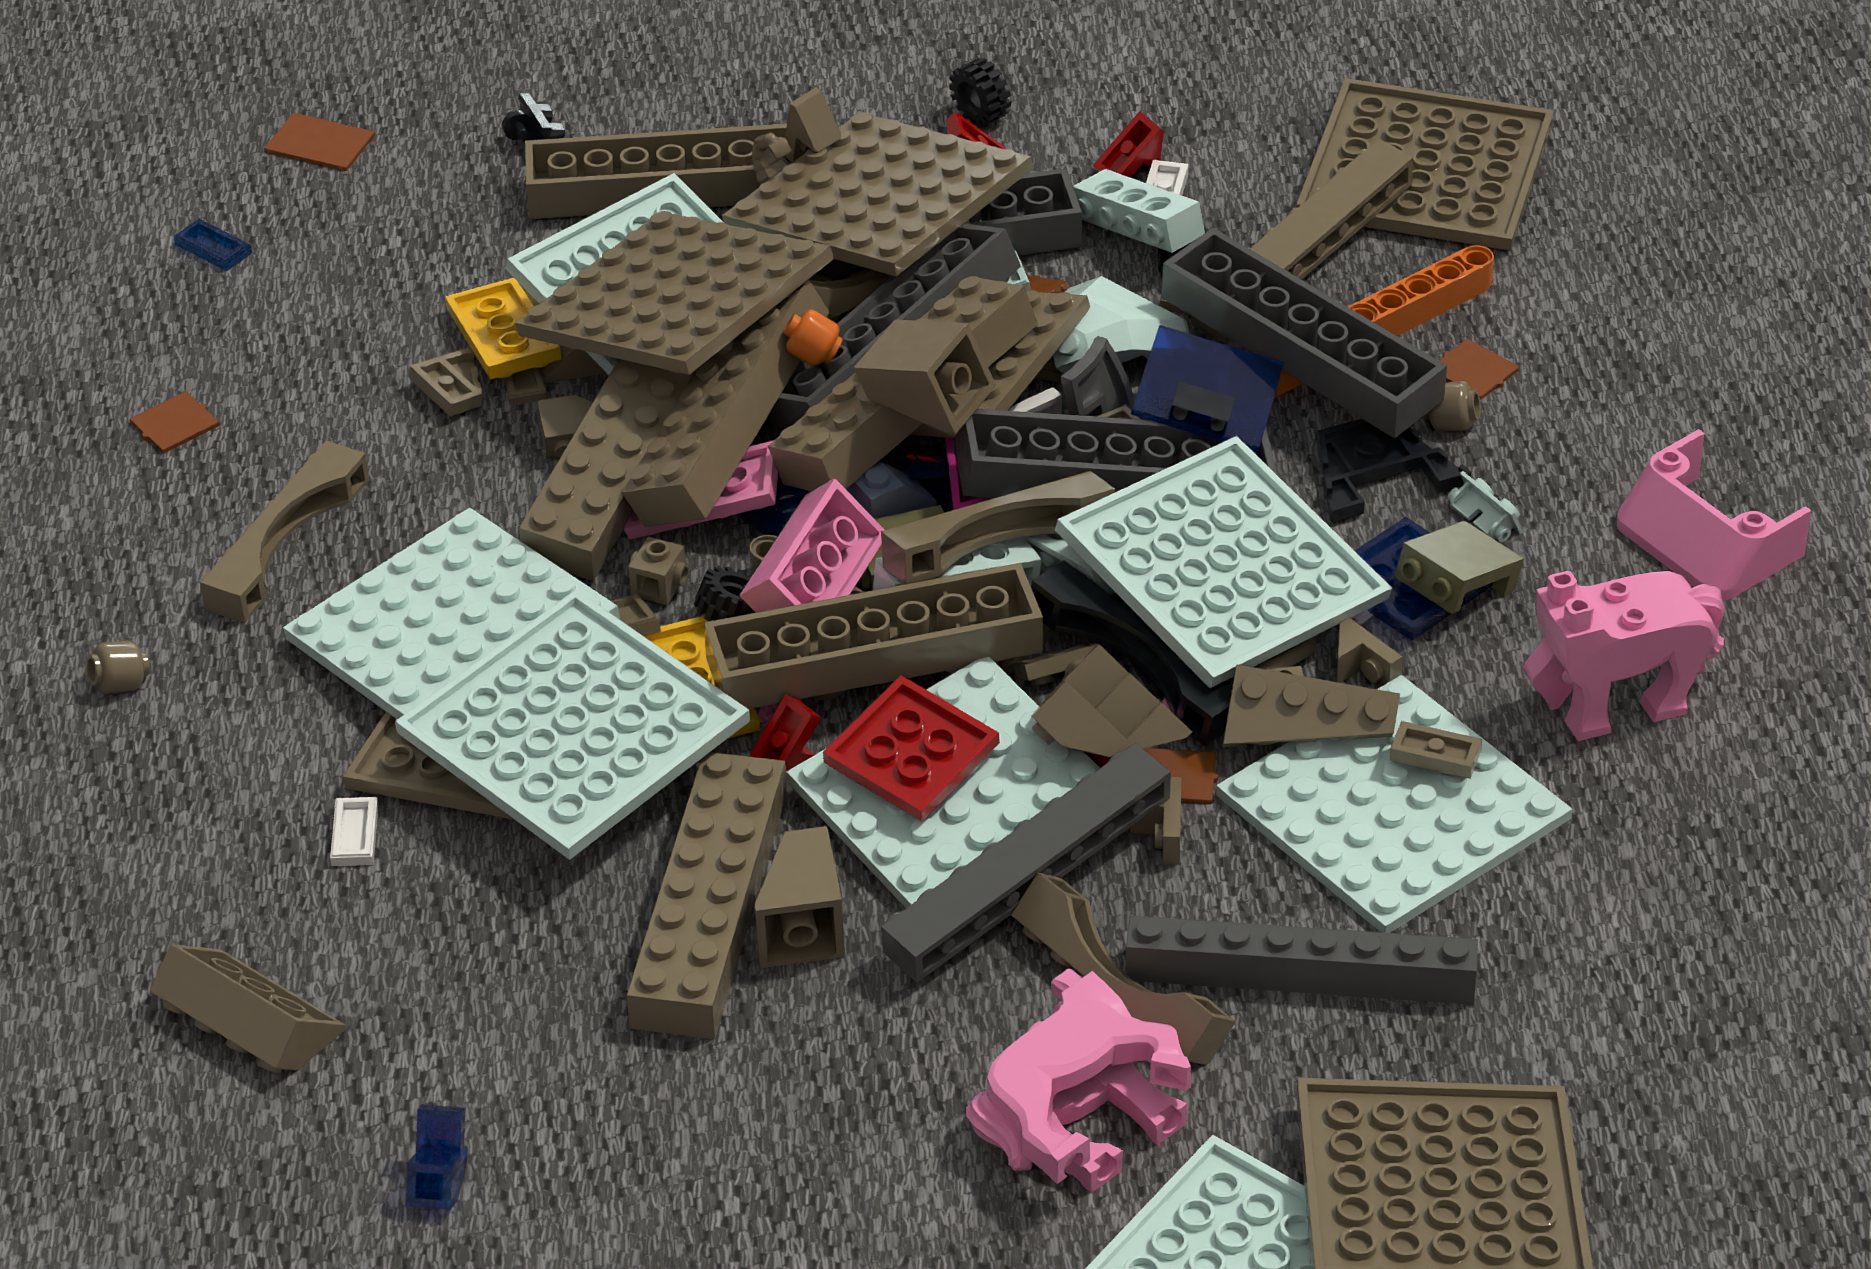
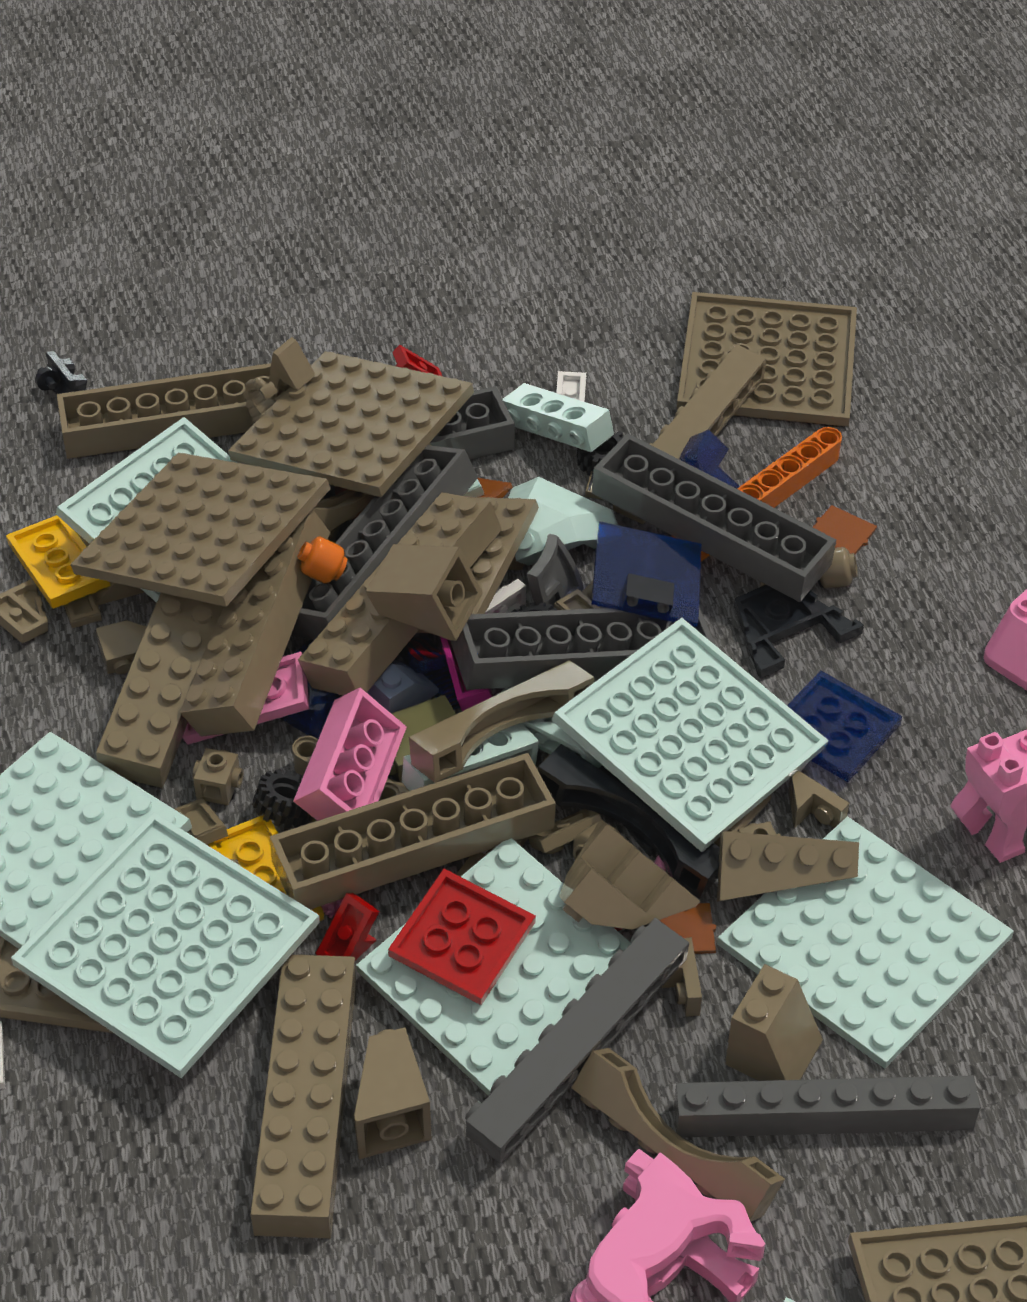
camera: 10 degrees left, 5 degrees up
black tyre [949,58,1012,128] -> none
red slope [1093,111,1164,178] -> none
dark tan plate [1390,721,1482,779] -> none
olive panel [1395,520,1524,614] -> none
light aqua hinge [1448,471,1523,543] -> none
none -> clear blue brick [680,430,739,489]
none -> dark tan slope [725,964,823,1081]

